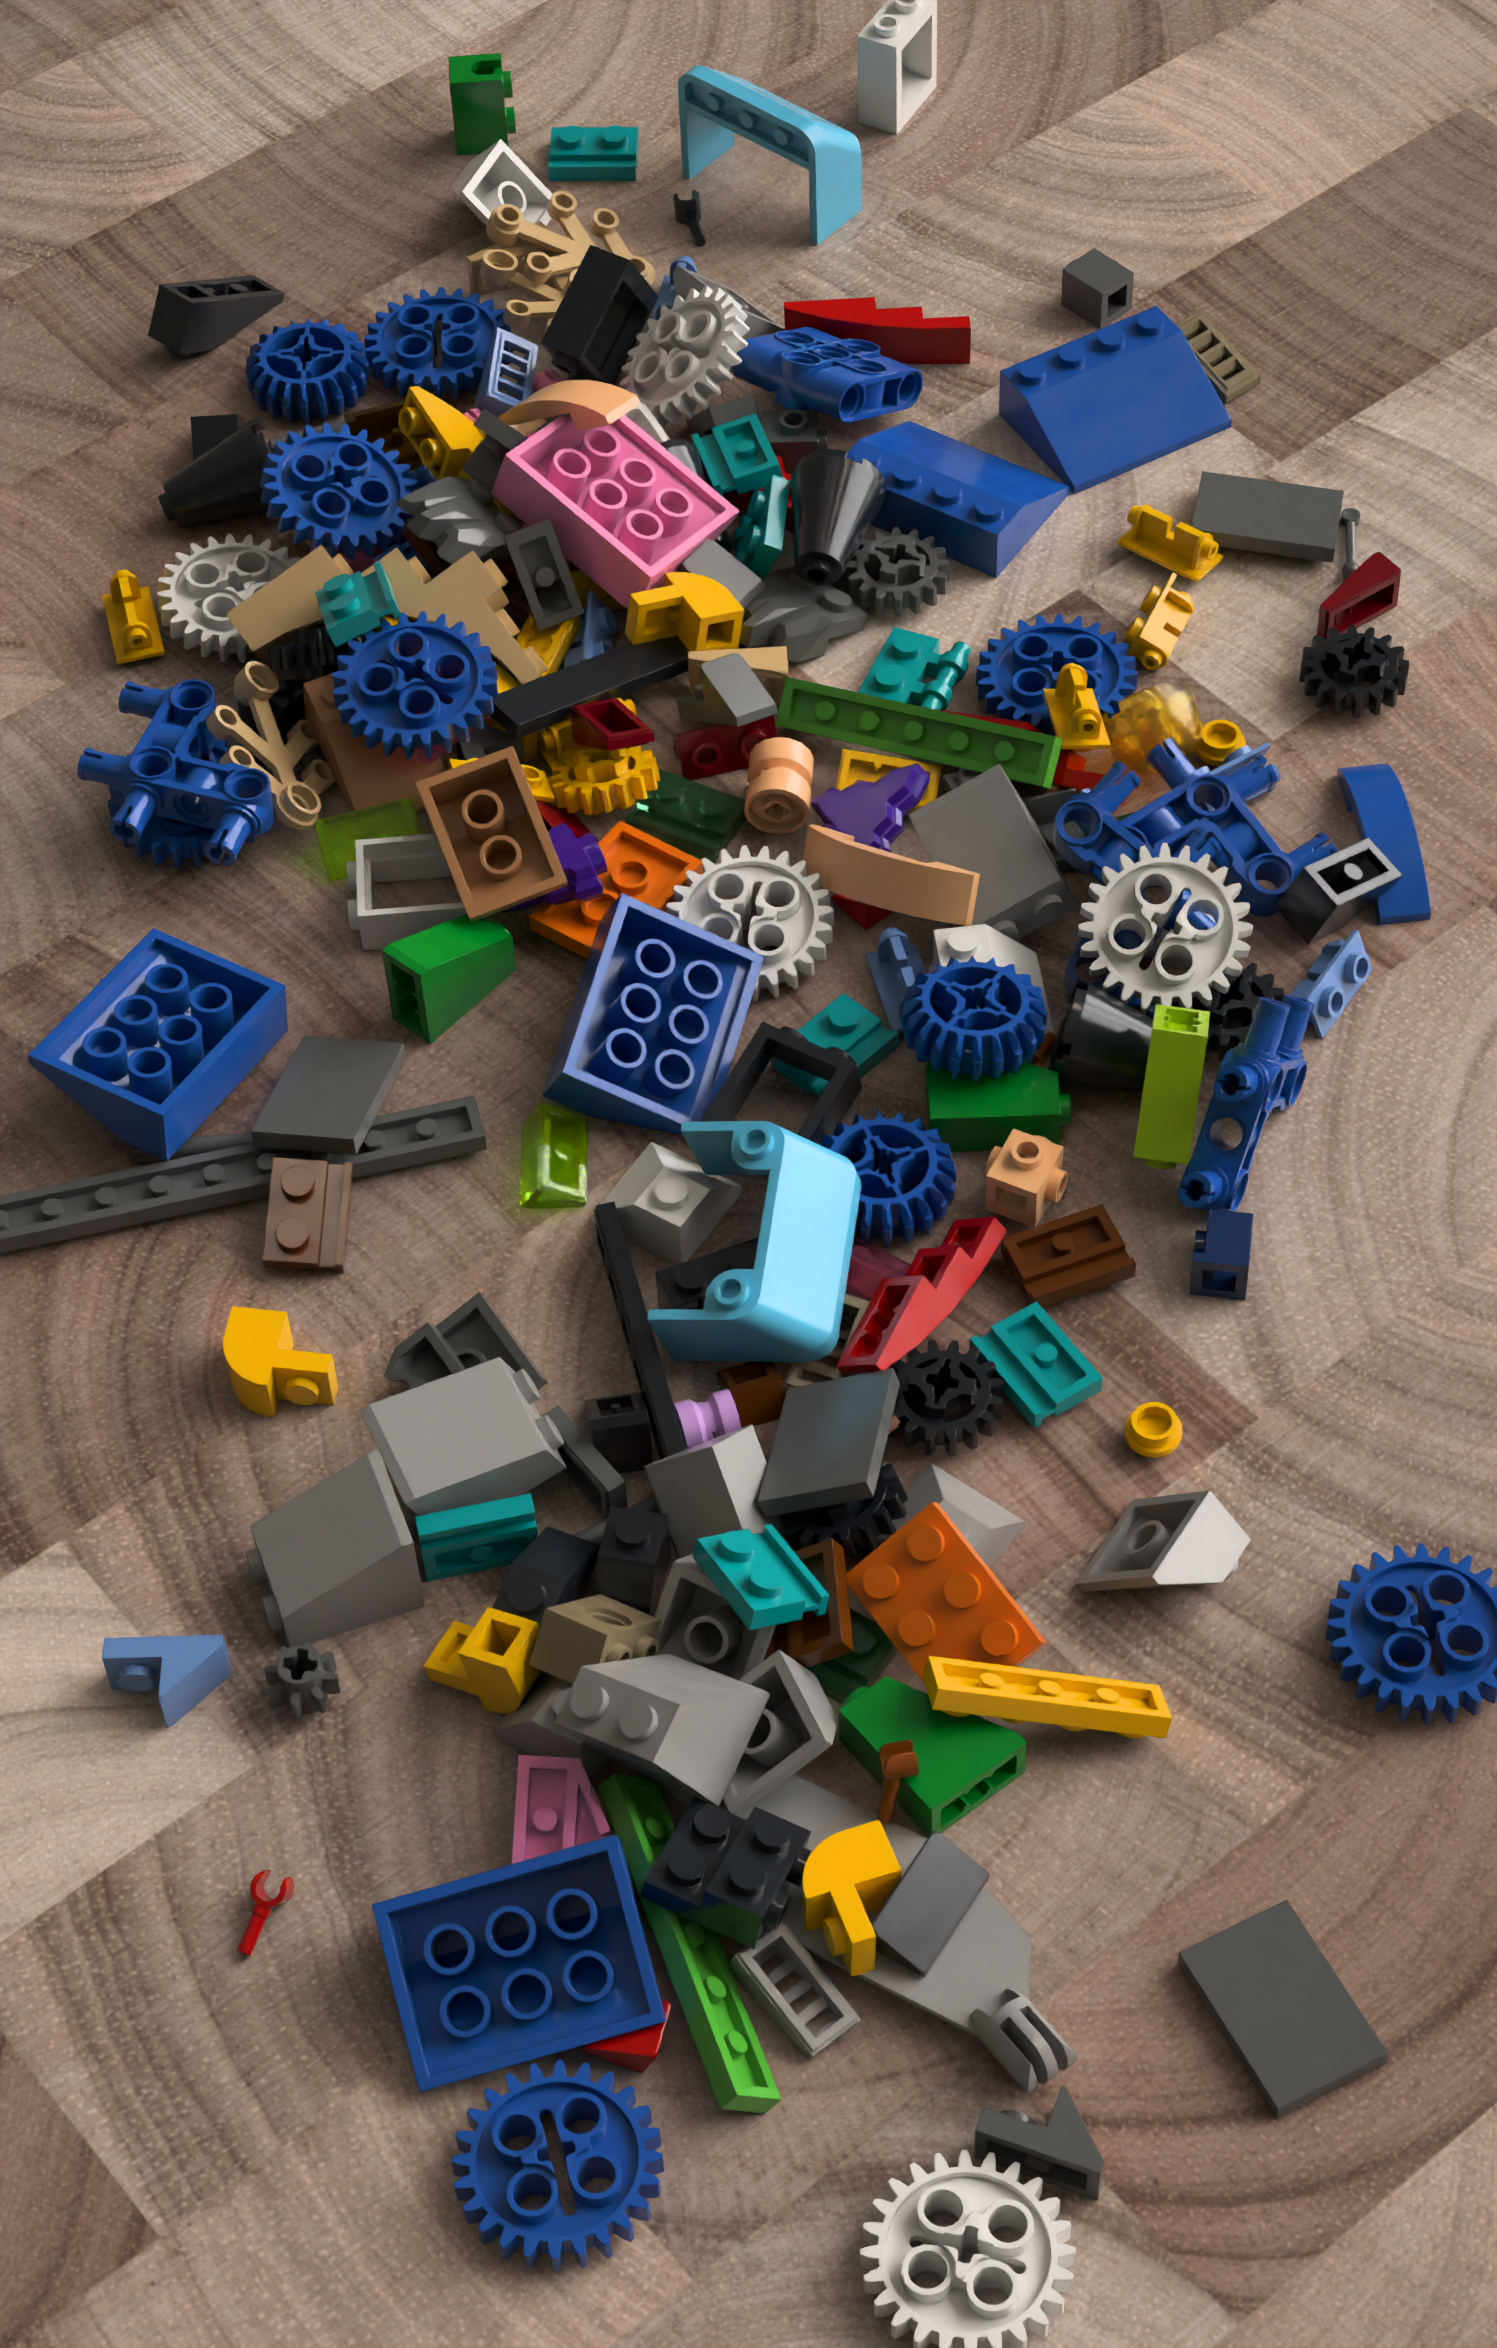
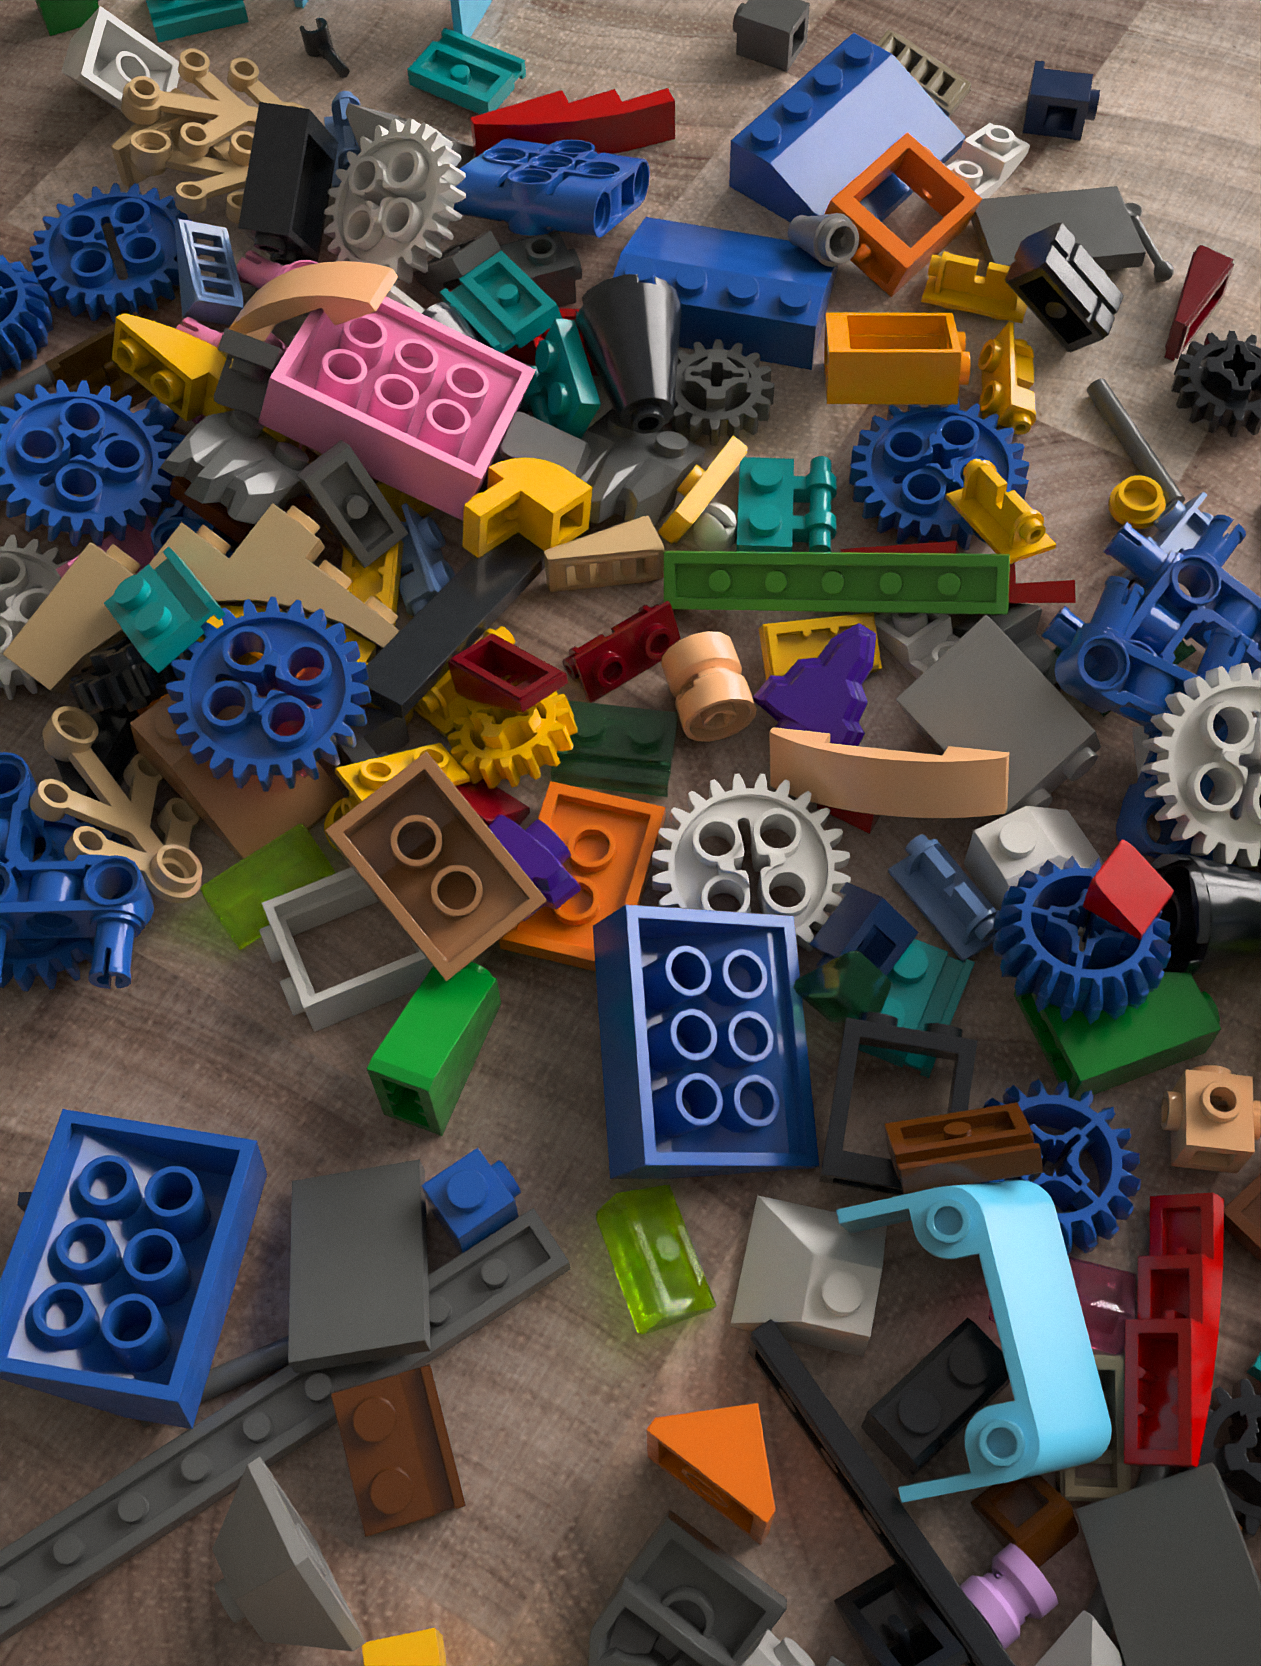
camera: 20 degrees left, 10 degrees up
slope [677,653,778,727] -> none
clear yellow cylinder [1102,683,1203,778] -> none
none -> light grey slope [212,1457,366,1652]
none -> teal plate [407,28,526,114]
none -> blue brick [421,1147,521,1254]
none -> orange slope [646,1403,776,1545]
none -> yellow plate [657,435,748,544]
none -> white hinge [693,503,737,551]
none -> light grey cone [788,213,859,267]
none -> clear green slope [793,951,892,1022]
none -> dark blue brick [809,882,919,993]
none -> light orange window [823,313,970,405]
none -> orange window [824,132,982,297]
none -> reddish brown plate [884,1103,1043,1194]
none -> white slope [946,123,1030,199]
none -> black brick [1005,222,1124,352]
none -> dark blue brick [1022,60,1100,140]
none -> slope [1082,839,1174,940]
none -> dark grey bar [1087,378,1185,509]

